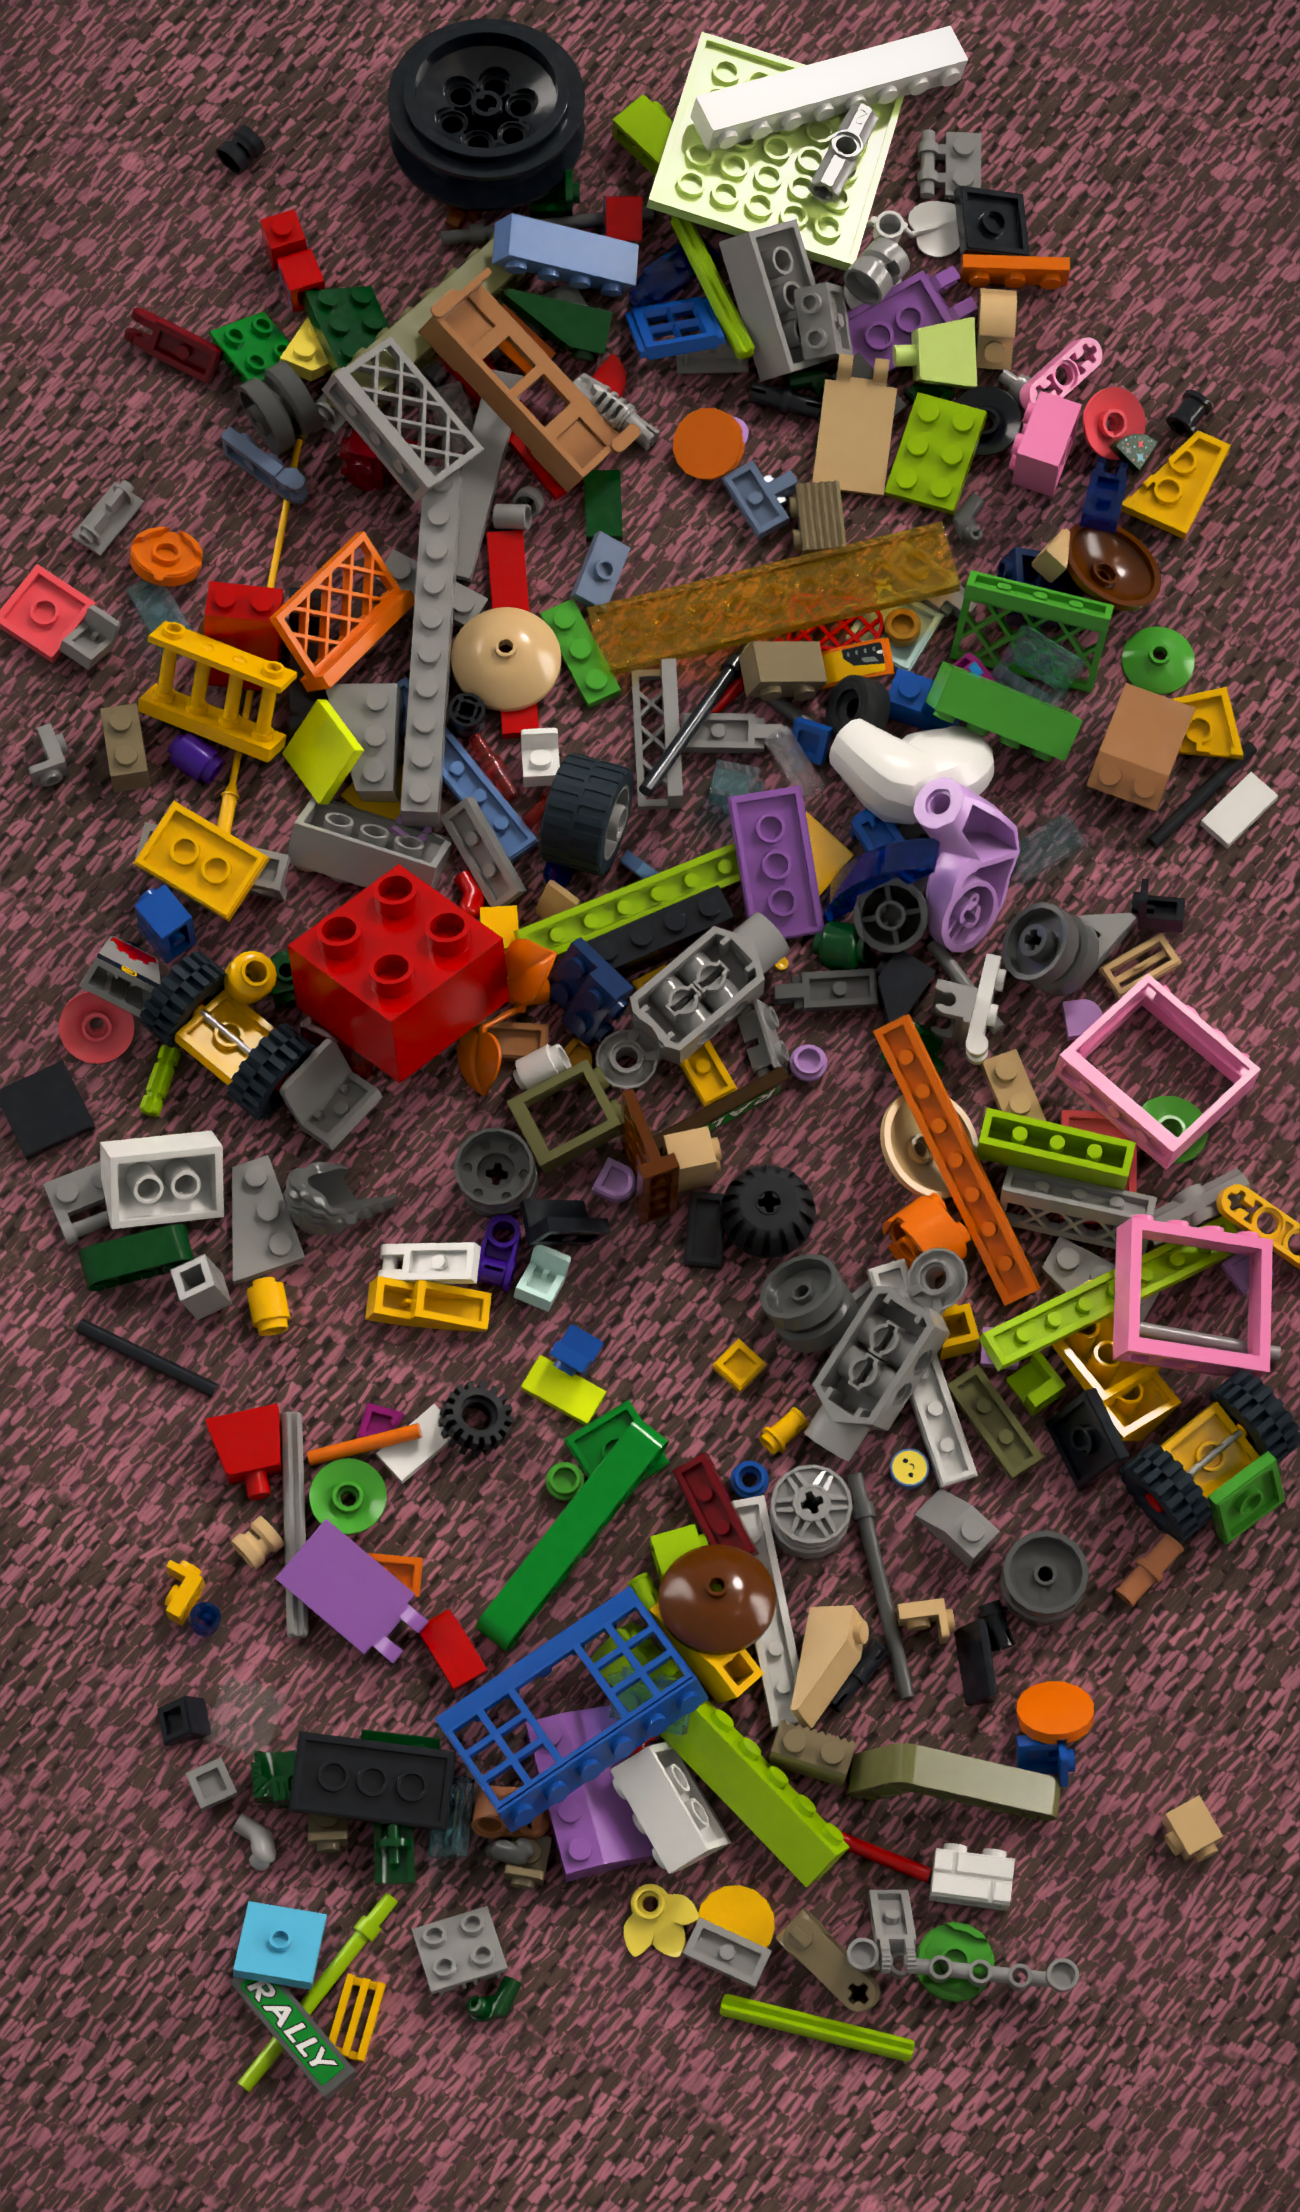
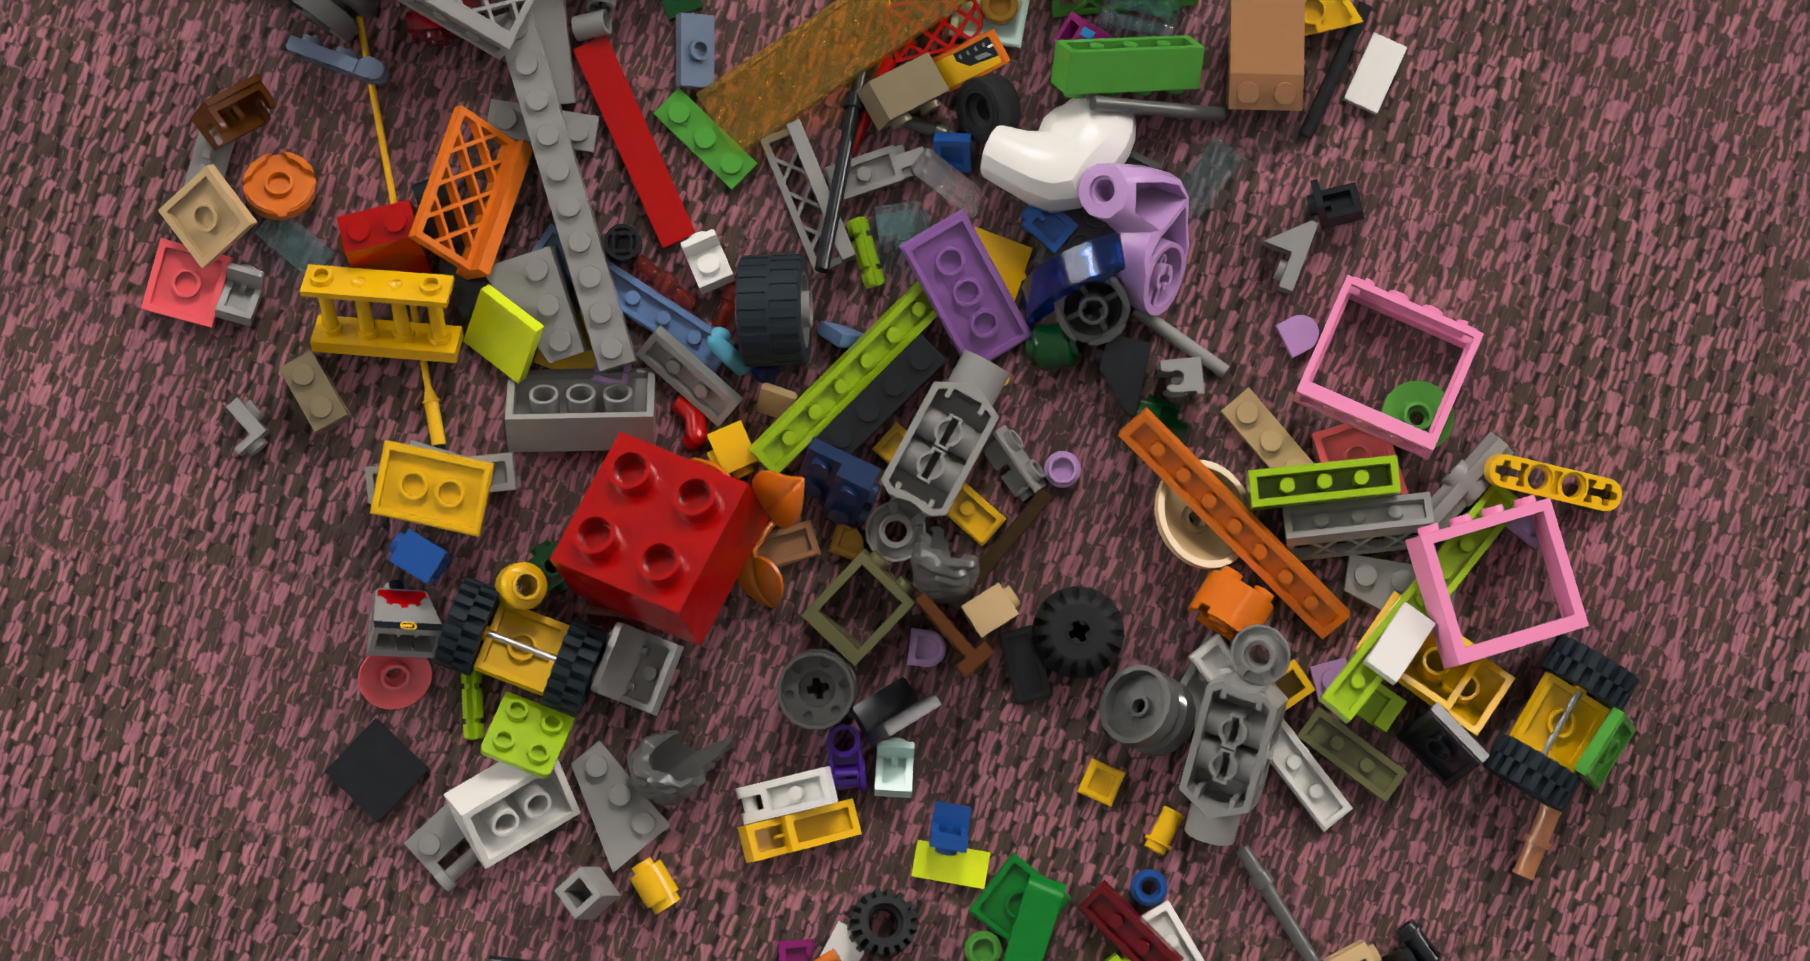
camera: 20 degrees left, 15 degrees up
dark green beam [78,1224,194,1291] -> none
dark purple brick [168,732,225,785] -> none
tan dish [451,607,561,712] -> none
white brick [513,1043,572,1090] -> none
light grey wheel [768,1464,853,1559] -> none
dark grey hinge [772,968,879,1012] -> none
blue slope [888,668,960,730] -> none
light yellow tile [890,1449,929,1489] -> none
light grey slope [914,1488,1000,1568] -> none
white plate [966,953,1007,1065] -> none
dark grey wheel [999,1530,1089,1626] -> none
dark grey wheel [1002,902,1099,996] -> none
tan tile [1098,932,1182,1001] -> none
light grey bar [1139,1322,1281,1362] -> none
none -> tan tile [158,164,257,268]
none -> reddish brown hinge [191,73,276,151]
none -> lime bracket [480,691,575,779]
none -> medium azure arm [707,327,750,376]
none -> lime axle [846,217,885,289]
none -> dark grey hair [911,526,980,604]
none -> dark grey bar [1089,96,1226,122]
none -> white tile [1363,602,1436,685]

